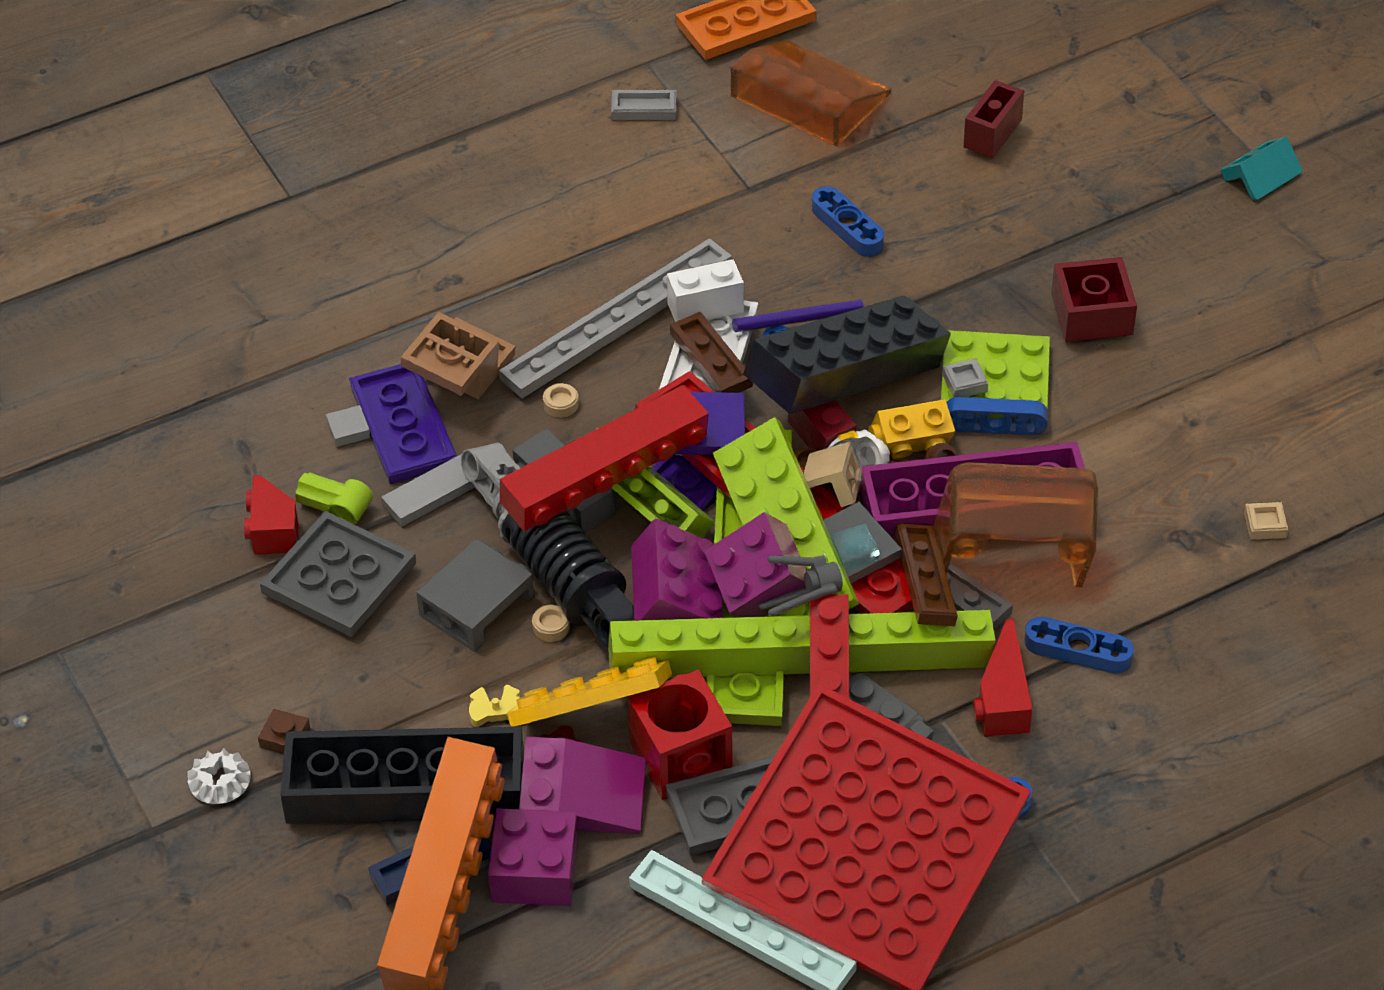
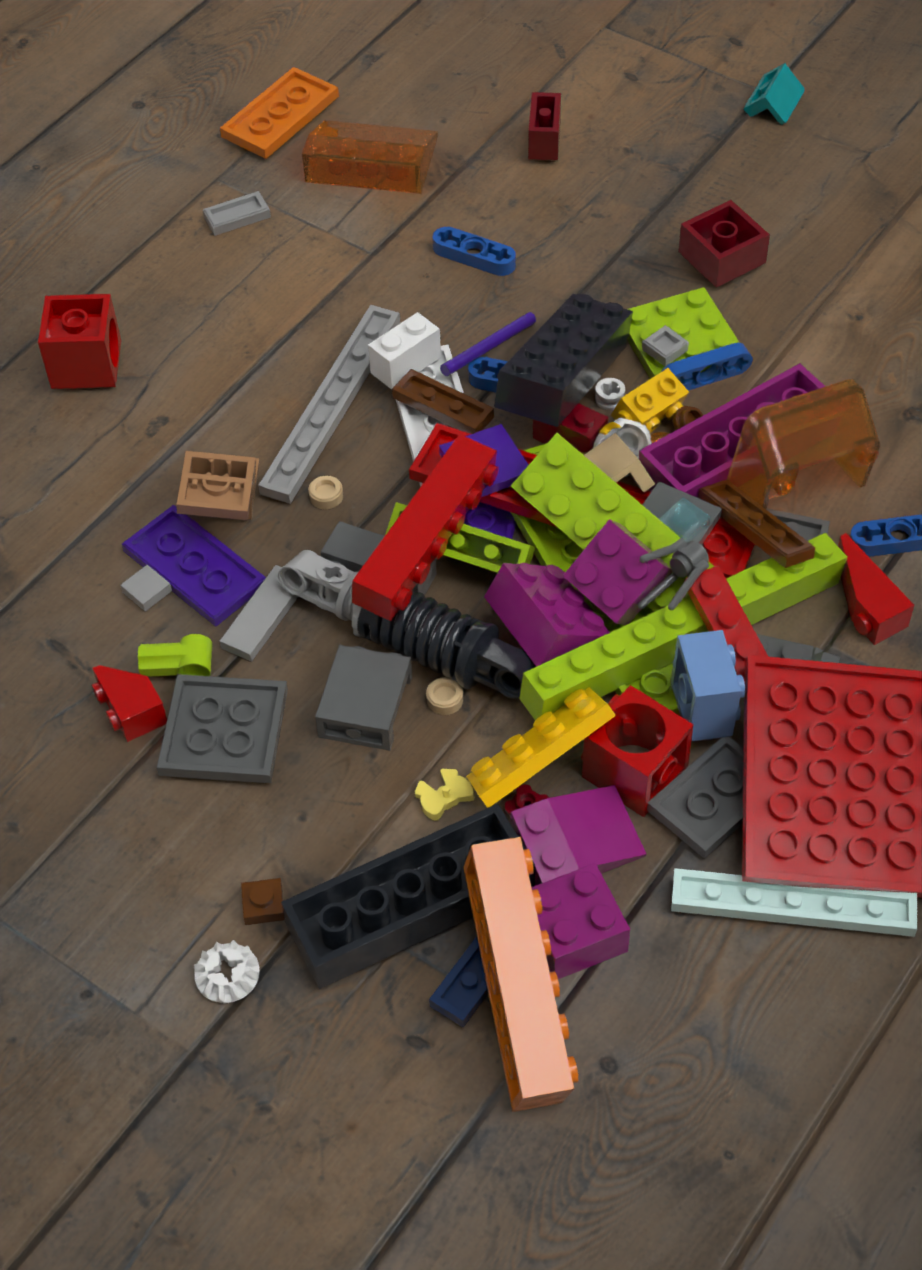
camera: 25 degrees left, 5 degrees up
none -> red brick [38,294,122,389]
none -> white bush [595,378,625,411]
none -> medium blue brick [671,630,745,741]

